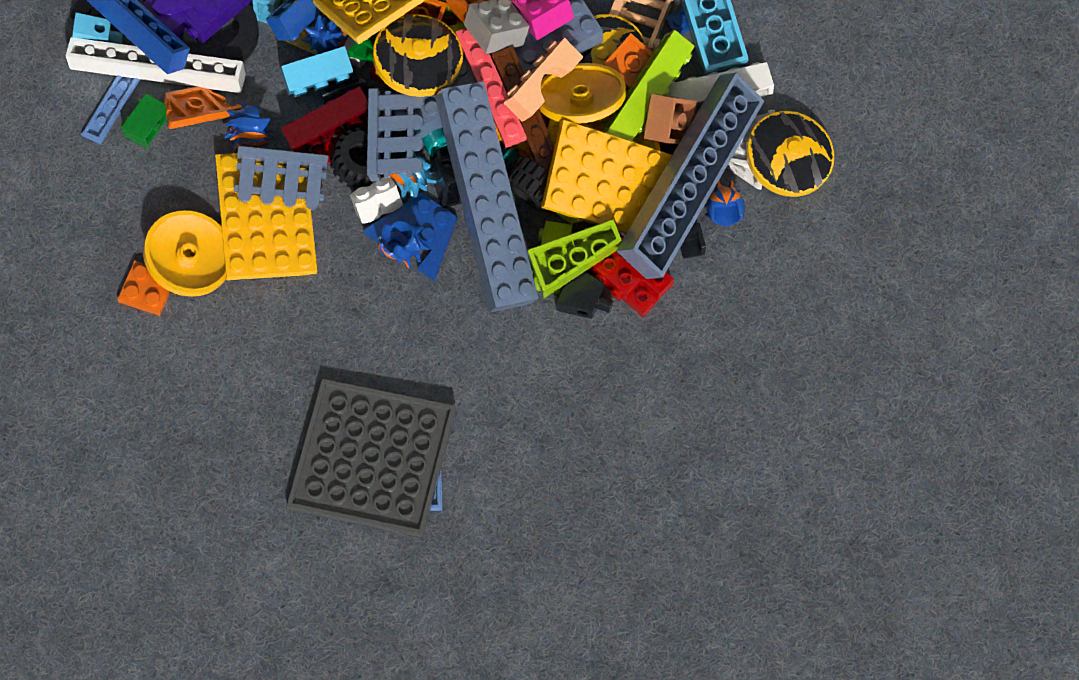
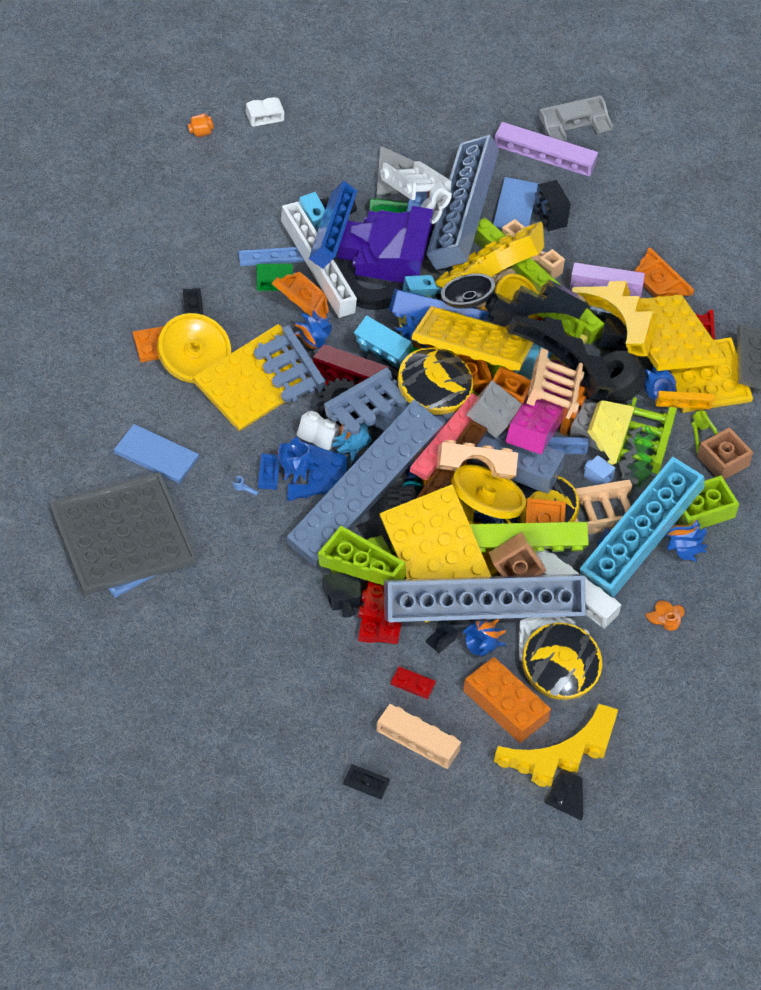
camera: 50 degrees right, 15 degrees down
none -> medium blue tile [114,424,199,484]
none -> black plate [182,288,204,315]
none -> medium blue hand [232,476,259,496]
none -> blue plate [258,454,280,490]
none -> black plate [343,764,390,800]
none -> light nougat brick [377,704,461,769]
none -> red plate [391,666,436,700]
none -> orange brick [463,657,551,743]
none -> yellow arch [494,704,618,787]
none -> black wing [545,769,583,821]
none -> orange plate [645,600,685,631]

